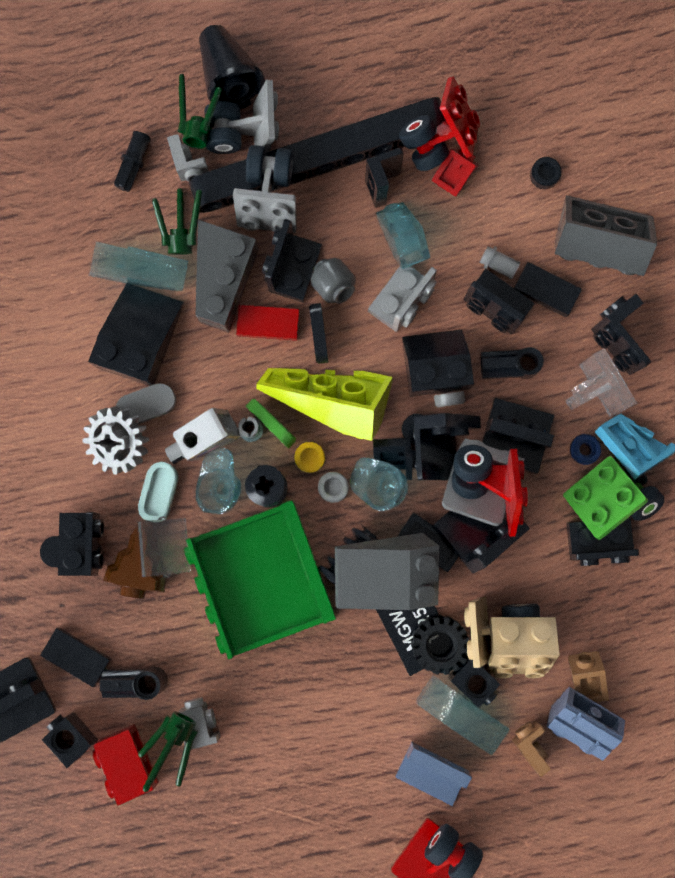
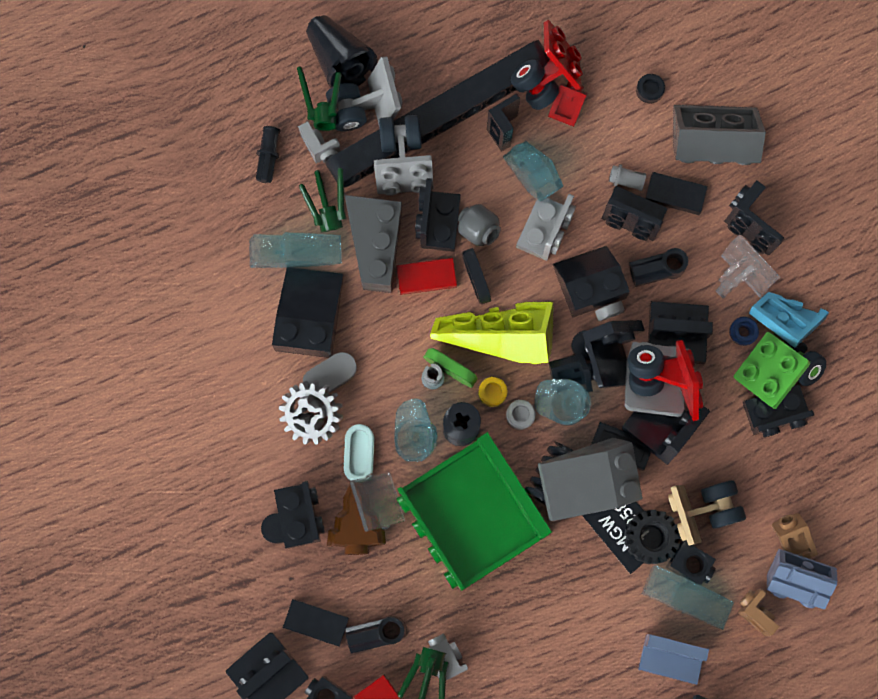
camera: 15 degrees left, 5 degrees down
light grey torso [165,408,241,464] -> none
tan bracket [485,617,560,678] -> none

